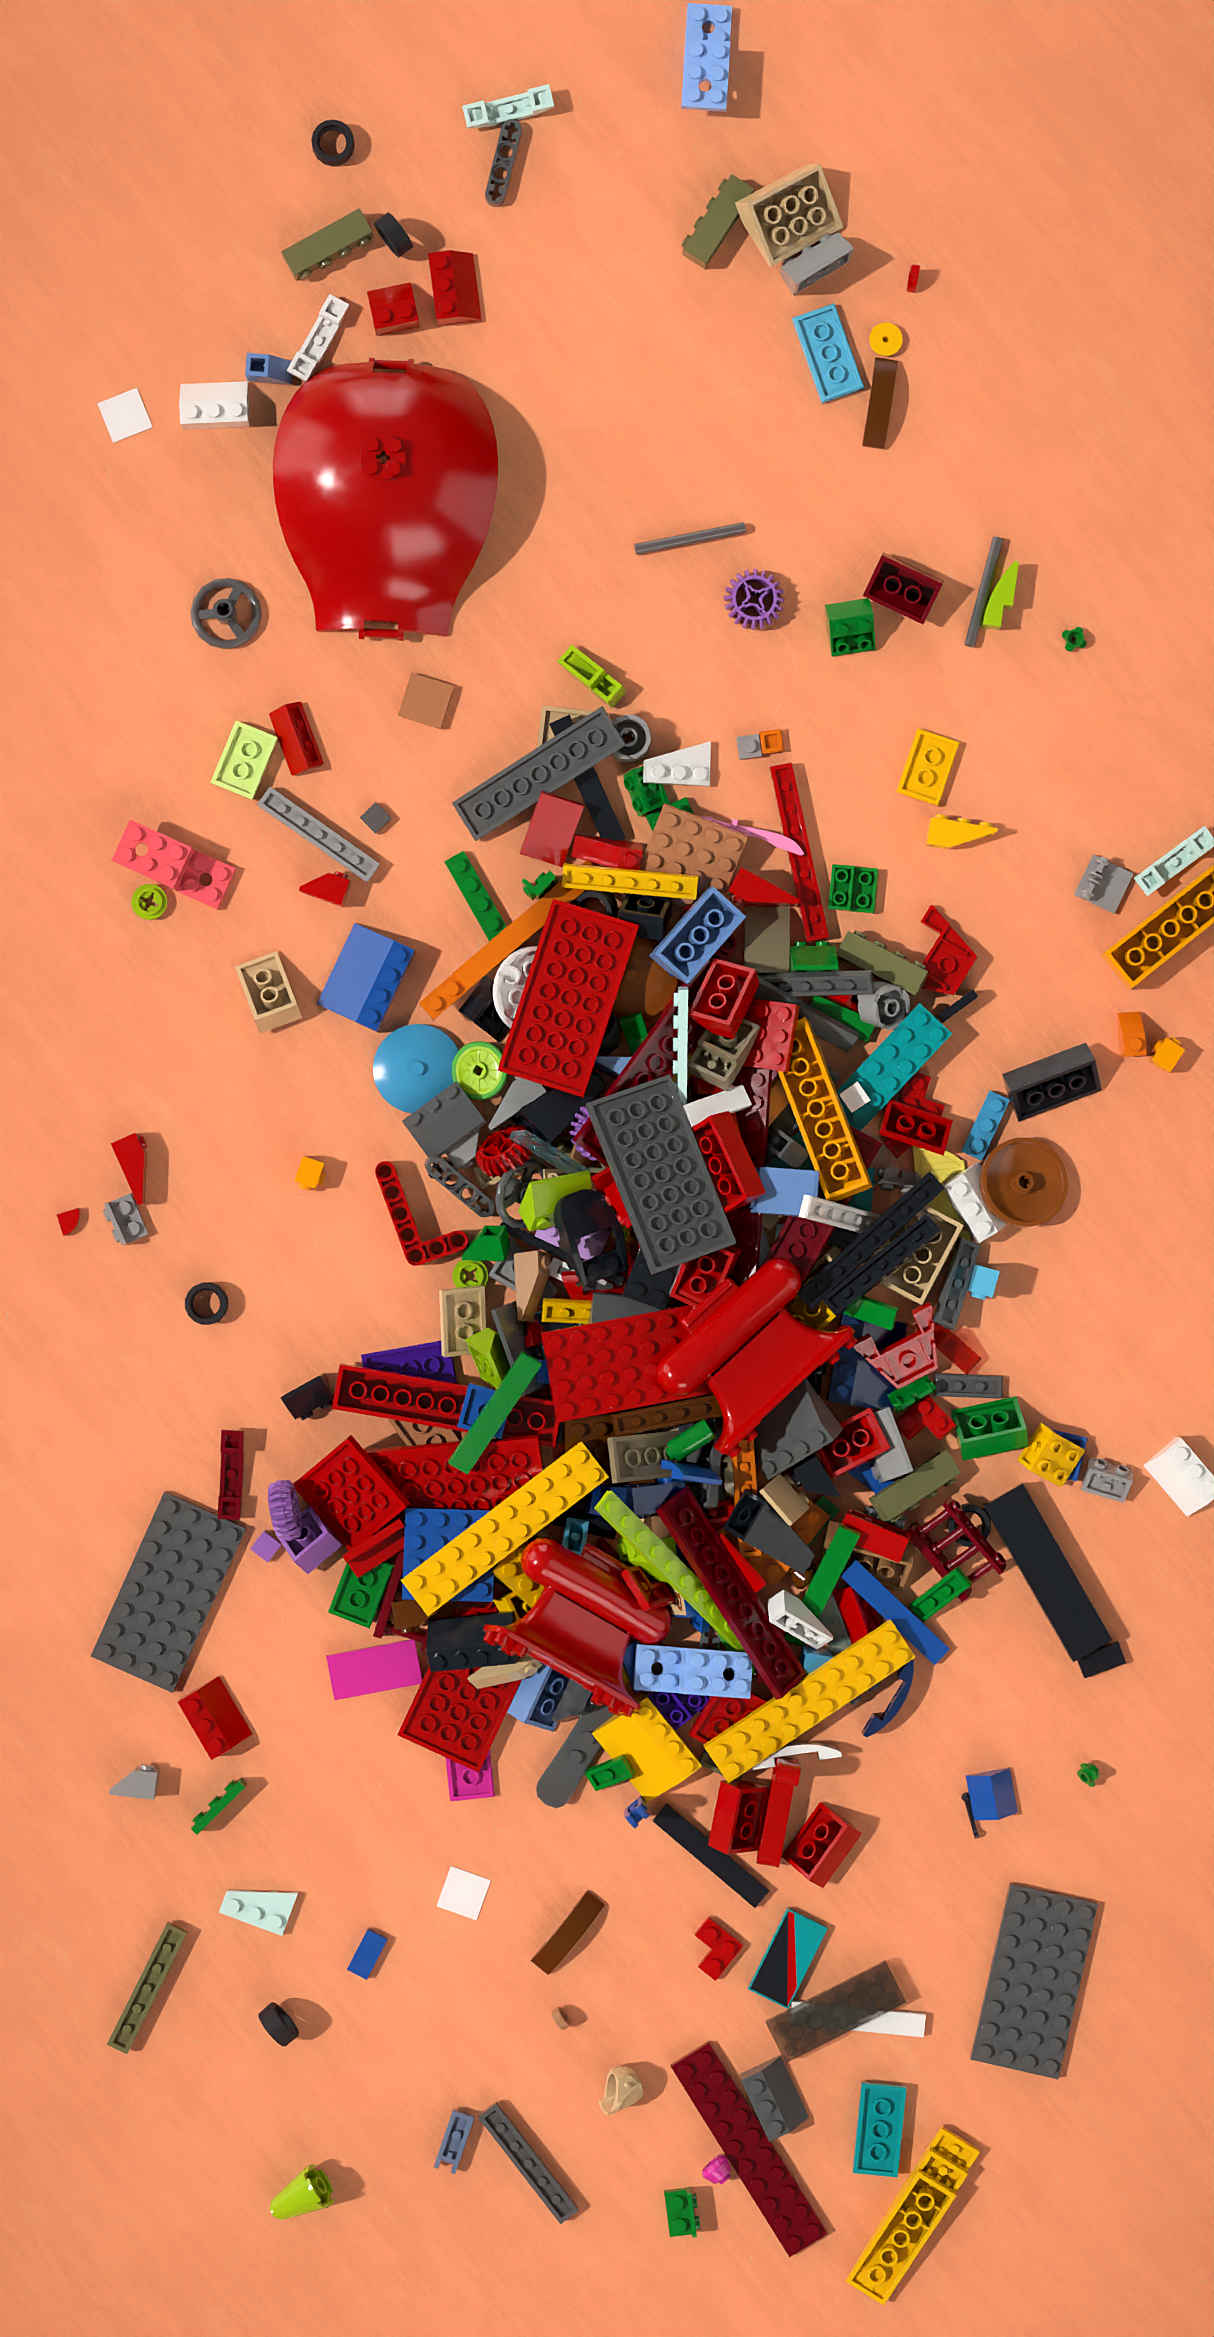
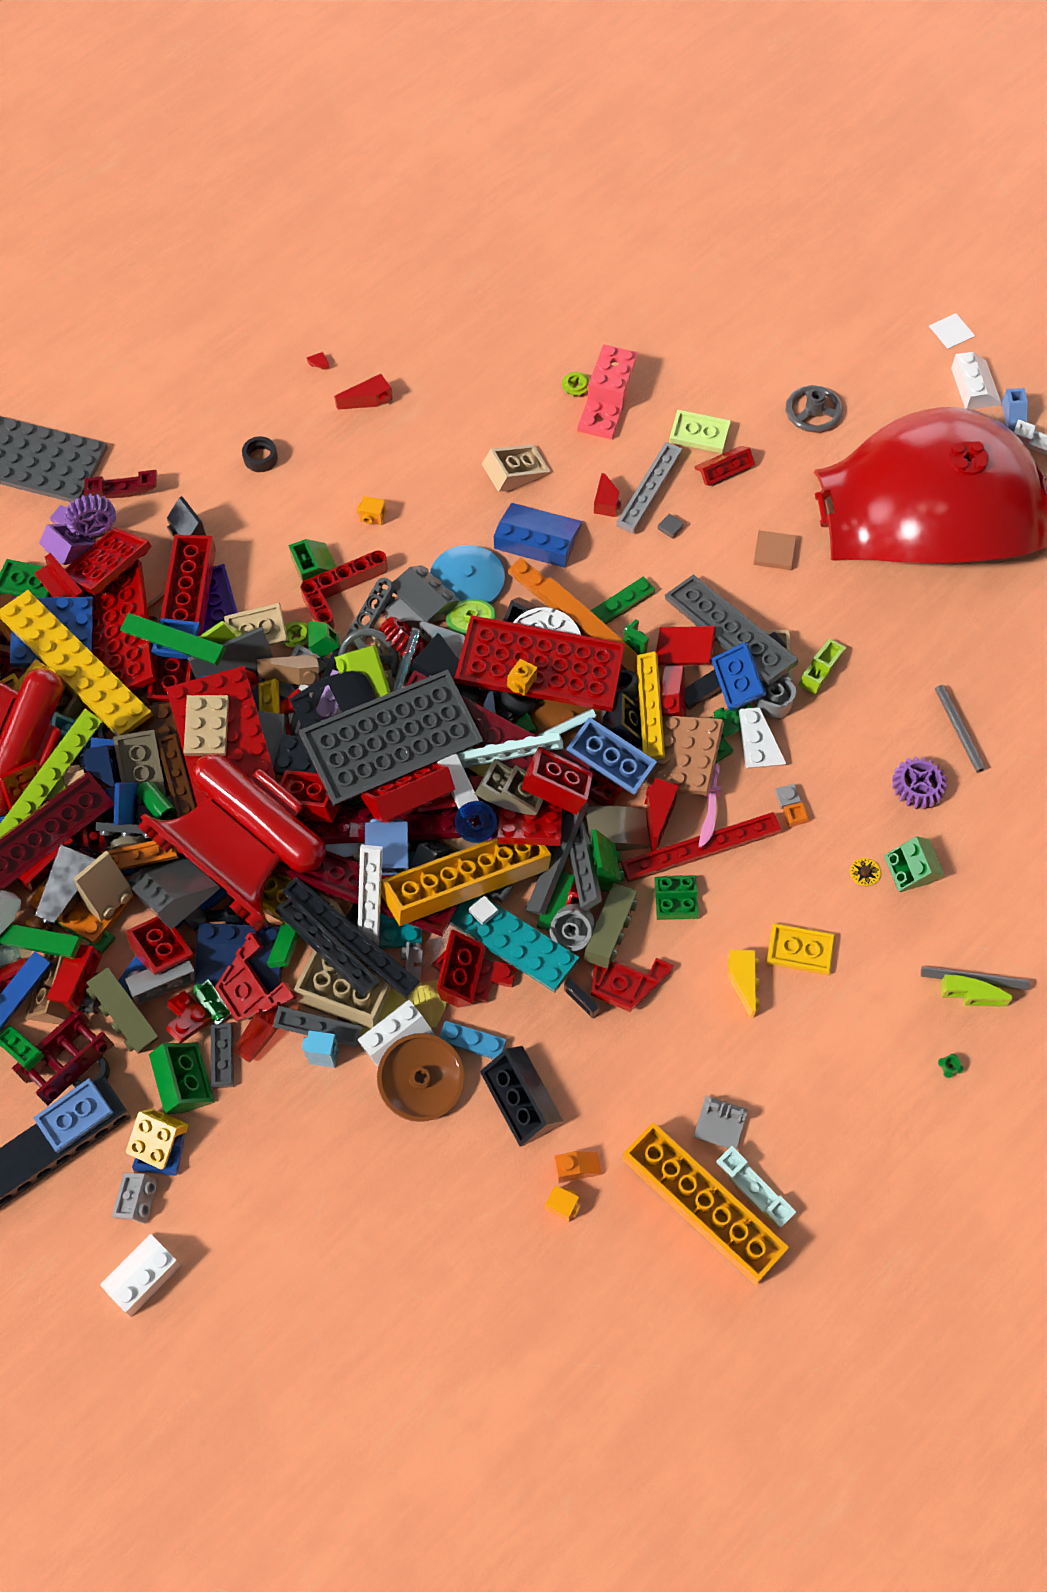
camera: 90 degrees right, 25 degrees down
light grey bracket [103,1193,149,1245] -> none
black slope [790,1453,839,1497] -> none
dark red slope [863,552,944,625] -> none
none -> medium blue tile [33,1078,114,1154]
none -> tan plate [184,695,229,756]
none -> green slope [288,539,337,582]
none -> clear blue brick [455,801,497,844]
none -> light orange brick [507,659,538,696]
none -> light aqua tile [538,709,596,736]
none -> blue tile [711,642,766,711]
none -> piece [850,858,881,886]

